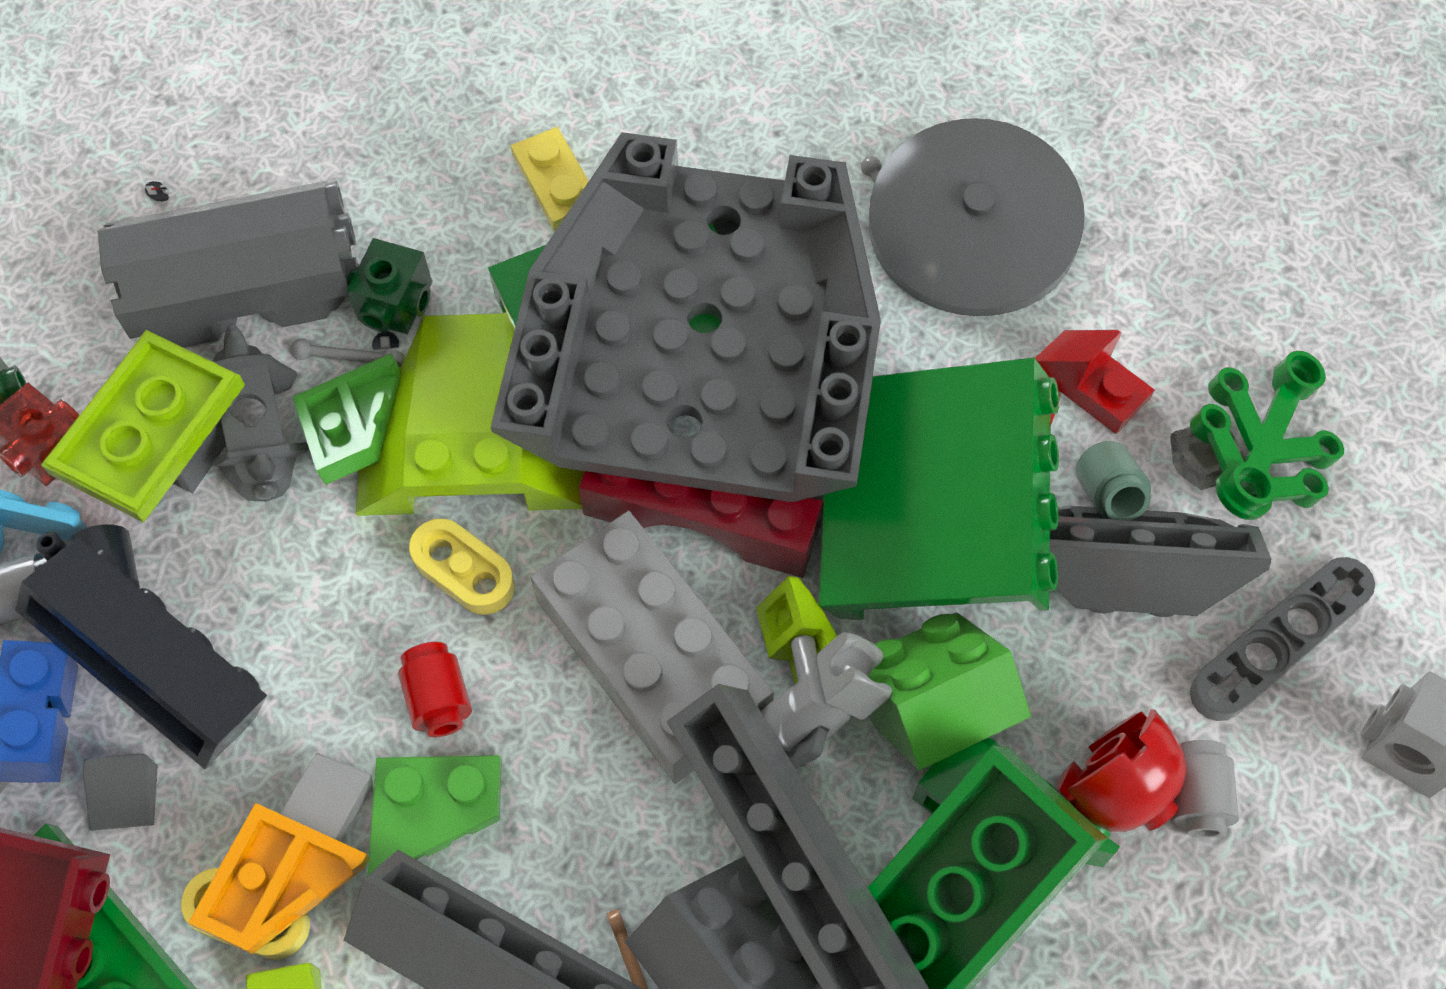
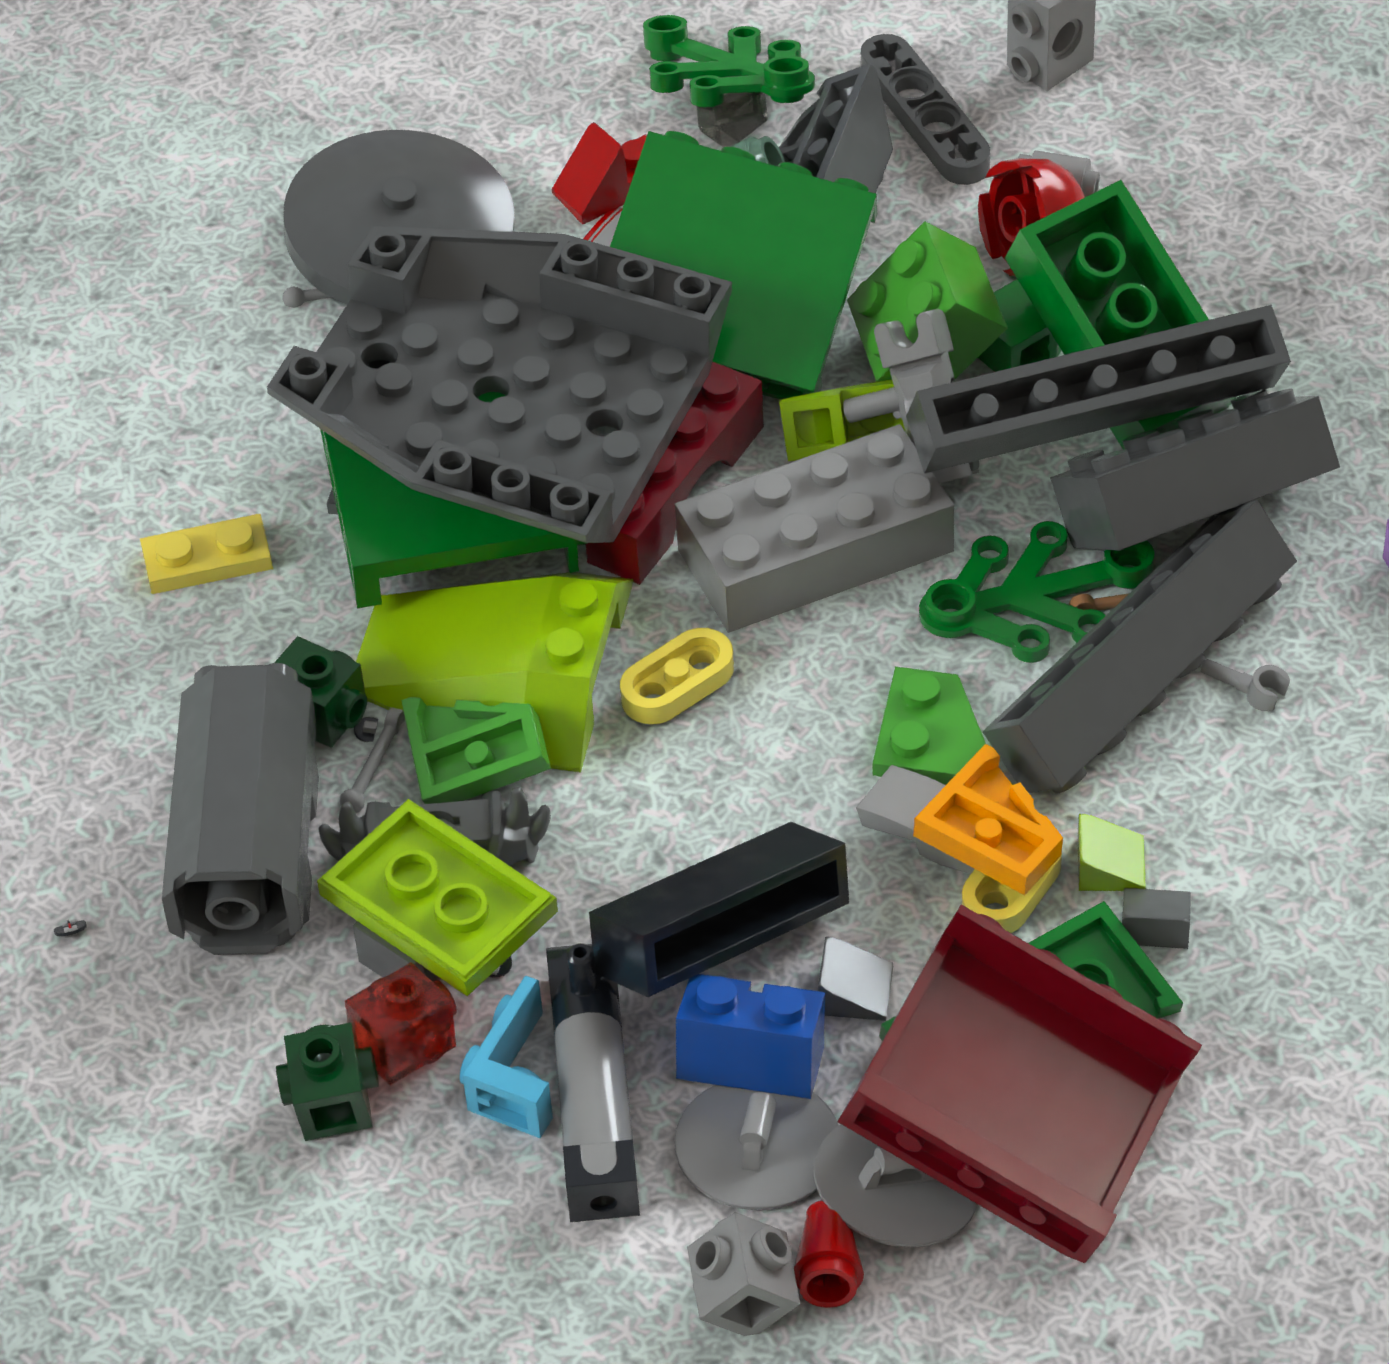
camera: 75 degrees left, 15 degrees down
red brick [398,641,472,738] -> none
none -> green plant [919,521,1155,663]

